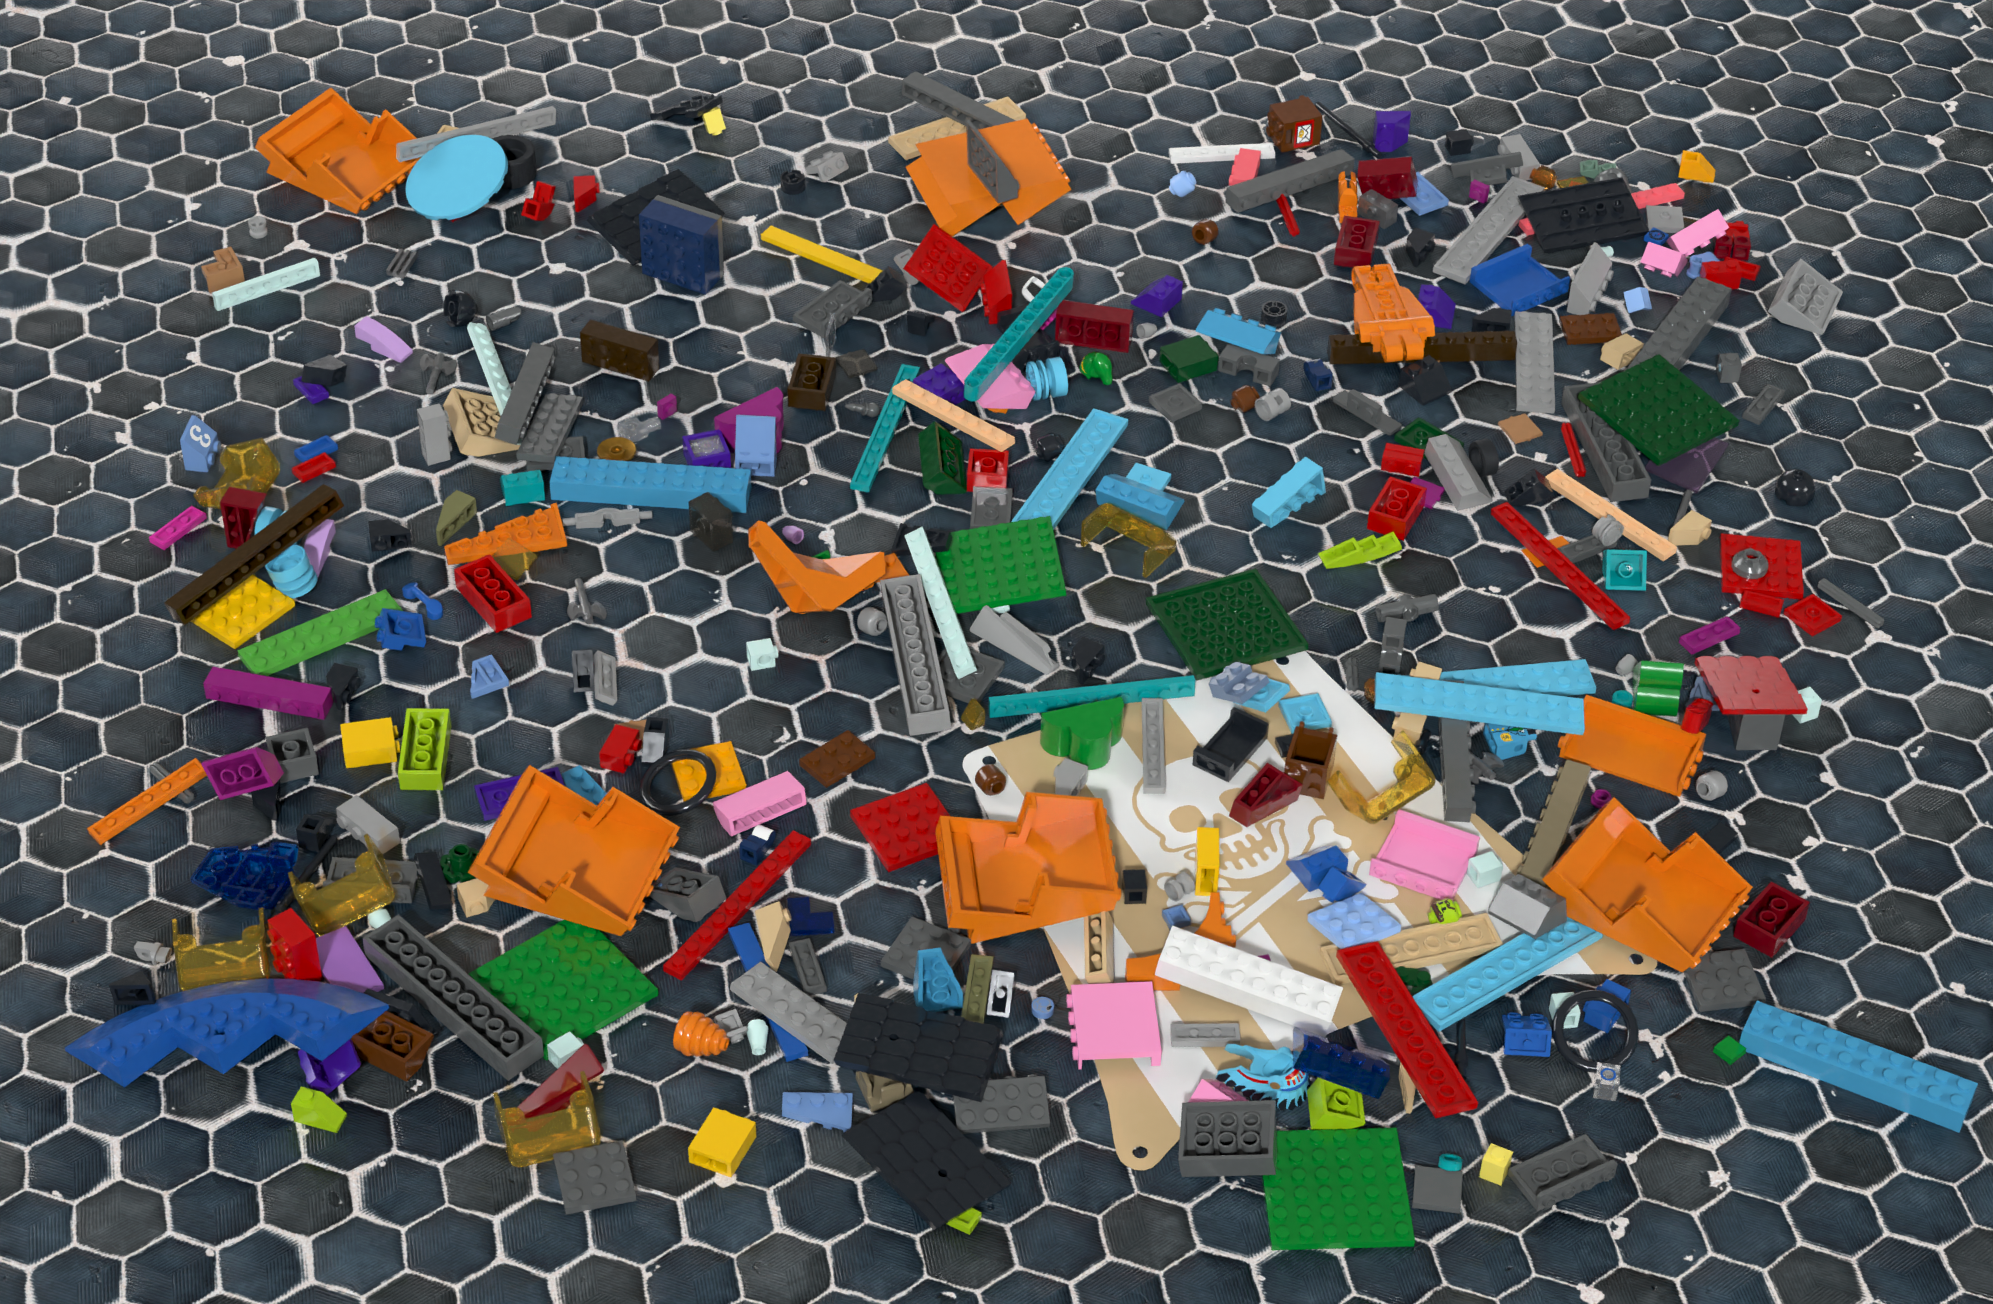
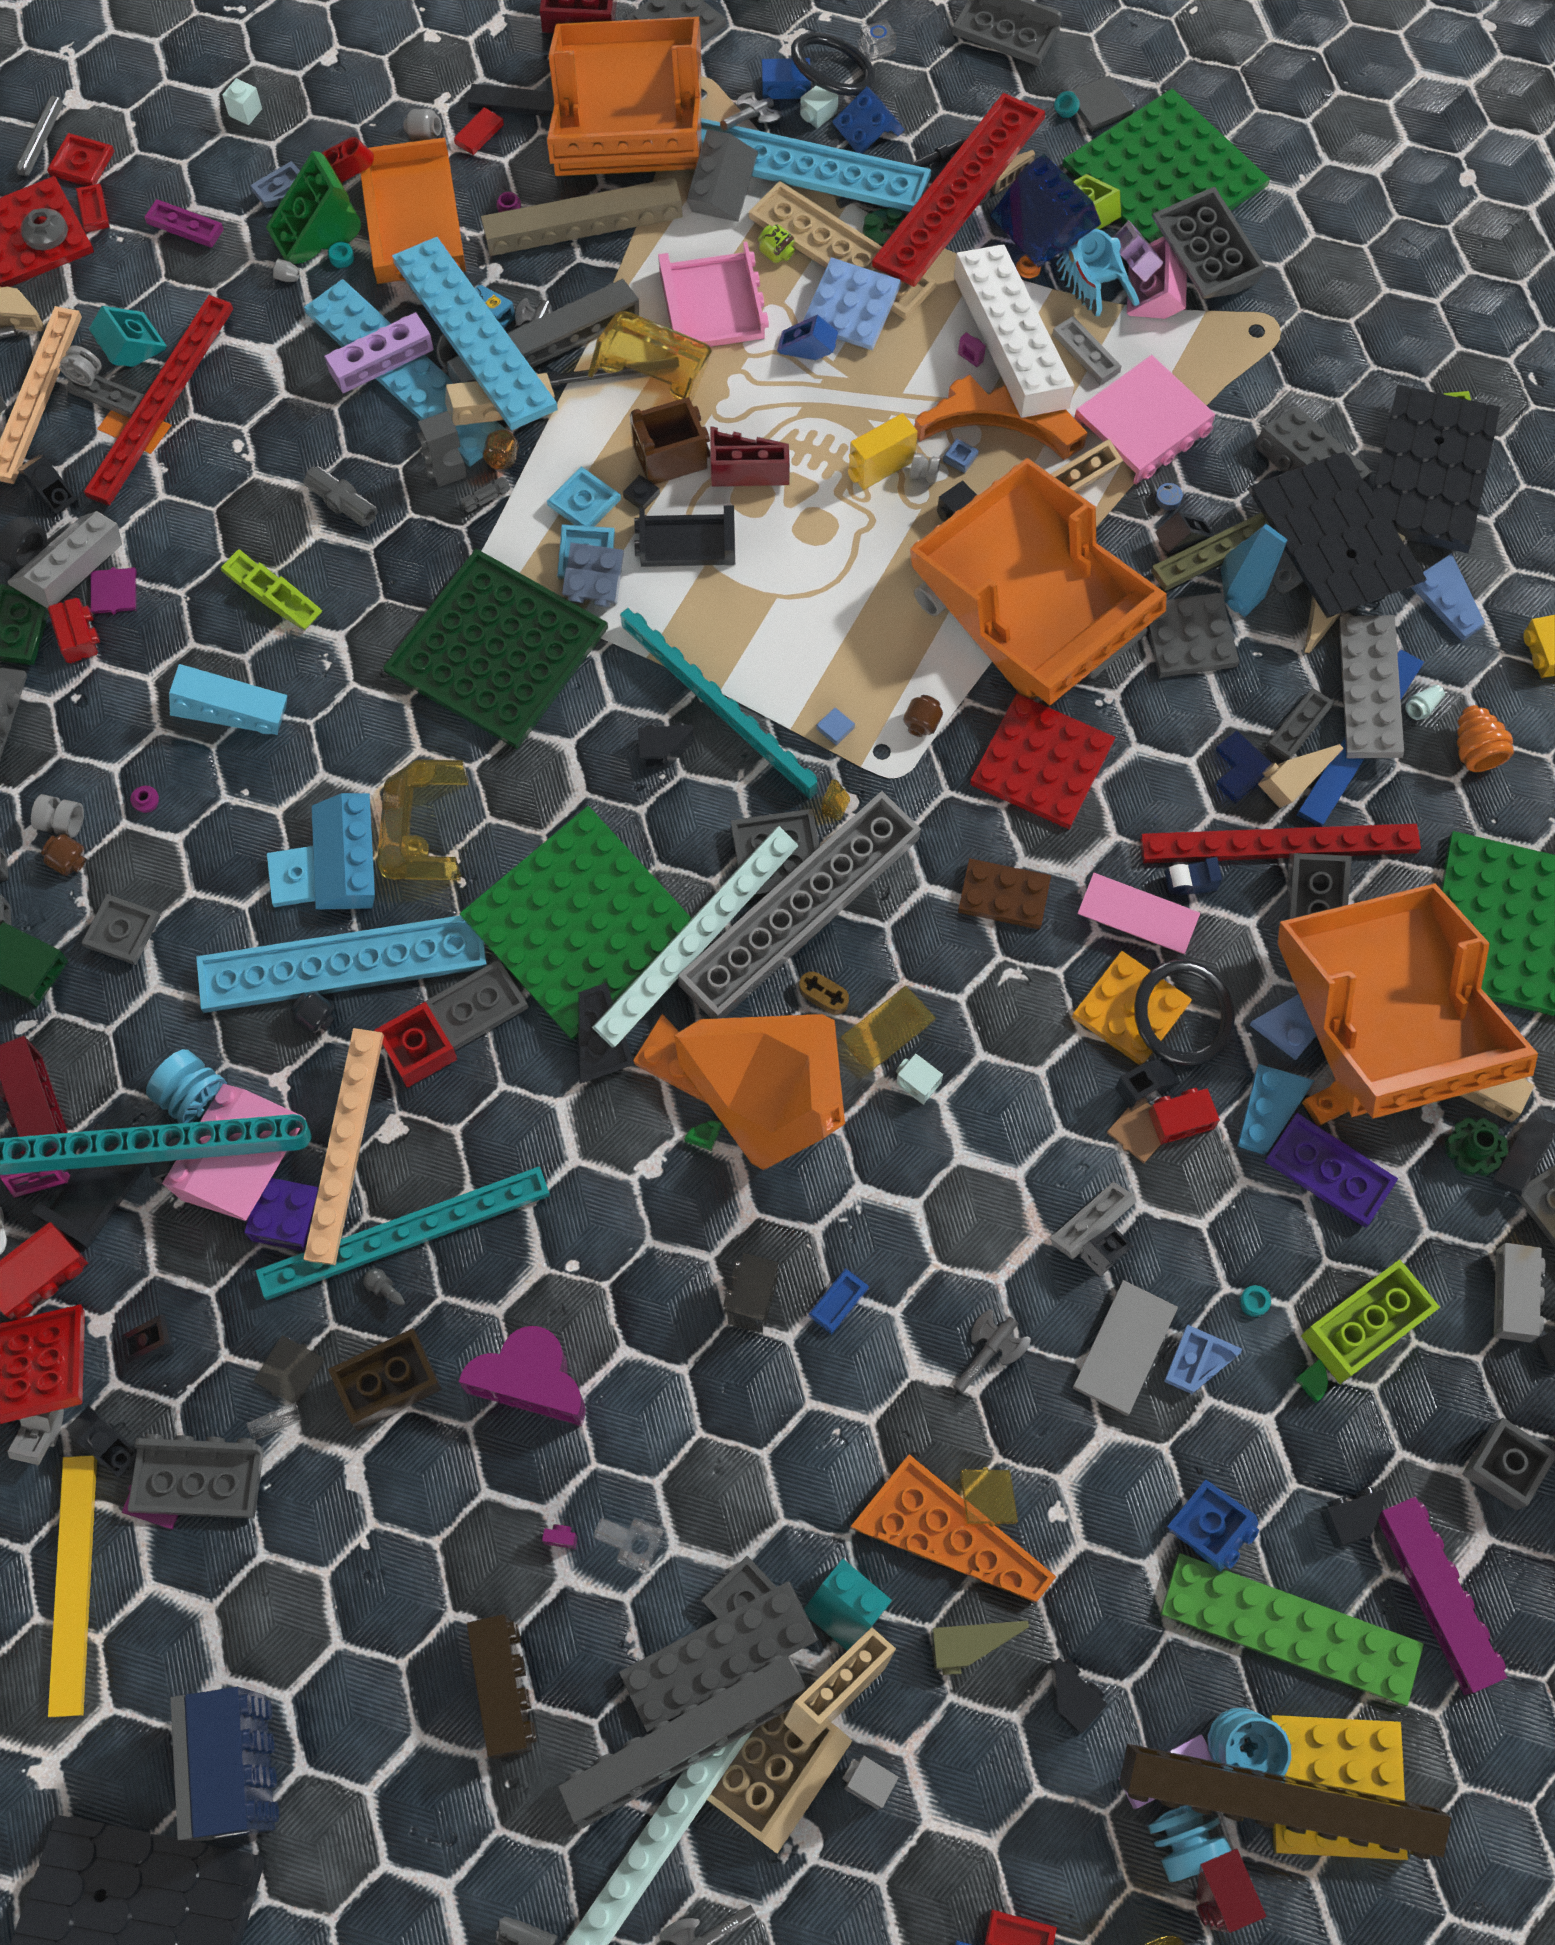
camera: 125 degrees left, 25 degrees up
yellow brick [340,717,400,768] -> none
blue bar [402,582,443,620] -> none
red brick [454,554,532,633] -> none
dark azure brick [550,456,751,513] -> none
light grey piece [562,508,652,529] -> none
pearl gold dish [597,437,636,461] -> none
dark purple piece [682,429,731,468] -> none
light grey bracket [714,1009,748,1044] -> none
medium blue slope [735,415,777,477] -> none
lavender hose [782,526,804,544] -> none
light grey head [857,607,887,636] -> none
dark green slope [918,421,967,495] -> none
light grey wedge [970,605,1059,675] -> none
green brick [1040,697,1124,770] -> none
light grey slope [1053,758,1088,796] -> none
green hair [1079,352,1112,385] -> none
light grey plate [1141,698,1165,794] -> none
blue slope [1286,845,1348,892] -> none
red brick [1367,477,1427,541] -> none
light aqua brick [1467,851,1503,888] -> none
light yellow brick [1479,1143,1513,1186] -> none
piece [1694,656,1808,750] -> none
none -> magenta plate [130,786,159,813]
none -> lavender brick [324,312,434,394]
none -> red tile [454,107,504,155]
none -> flat silver piece [720,92,783,131]
none -> tan brick [784,1628,896,1746]
none -> pearl gold beam [799,972,849,1015]
none -> blue tile [808,1268,869,1335]
none -> medium blue tile [816,708,855,746]
none -> clear yellow piece [841,986,936,1072]
none -> light grey tile [1073,1280,1178,1416]
none -> lavender slope [1112,220,1163,282]
none -> teal tile [1239,1285,1271,1317]

